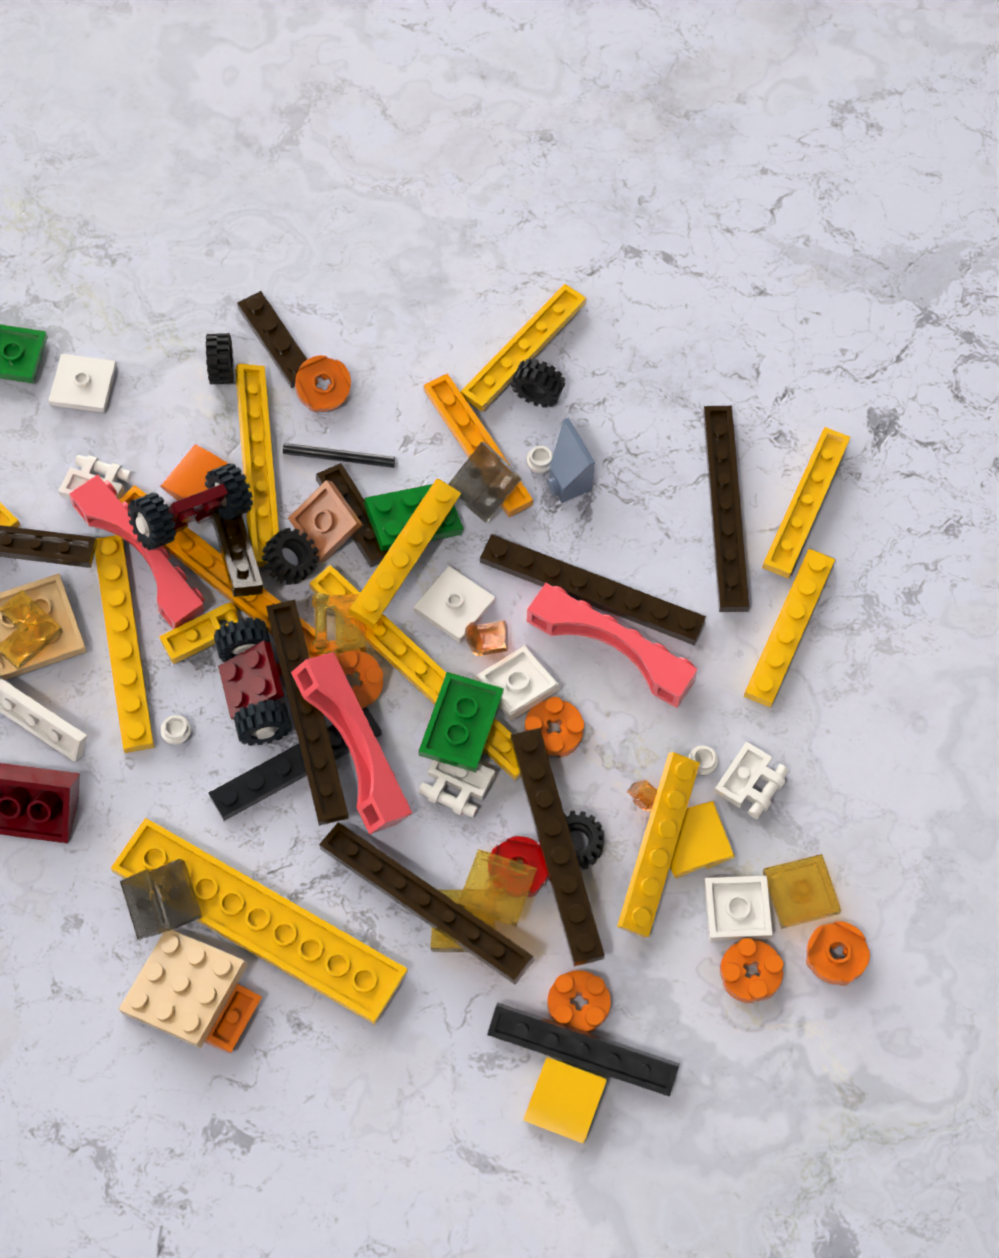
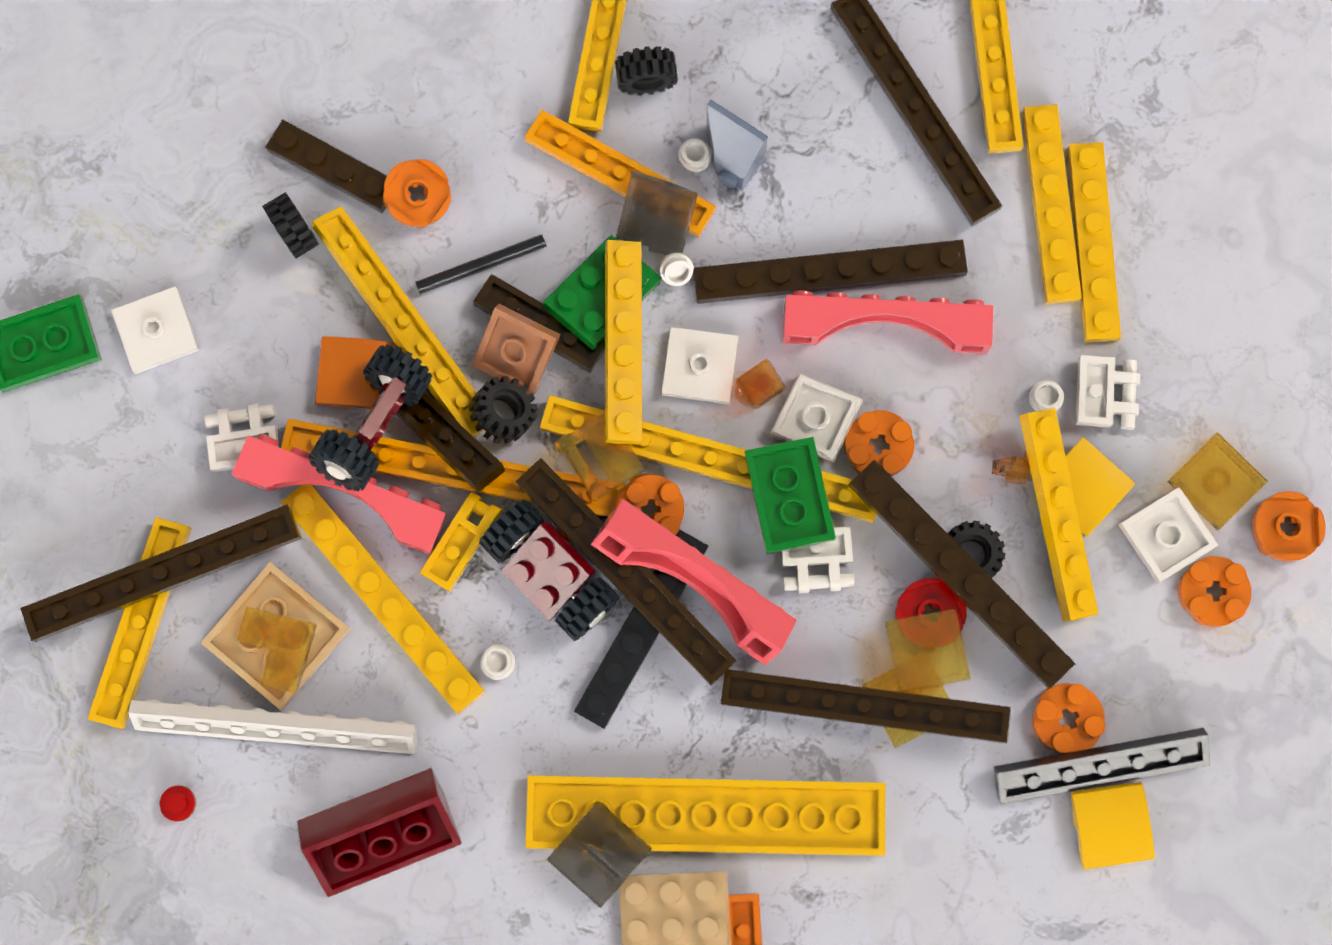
camera: 25 degrees left, 15 degrees up
none -> white plate [659,252,694,286]
none -> yellow plate [1067,142,1121,343]

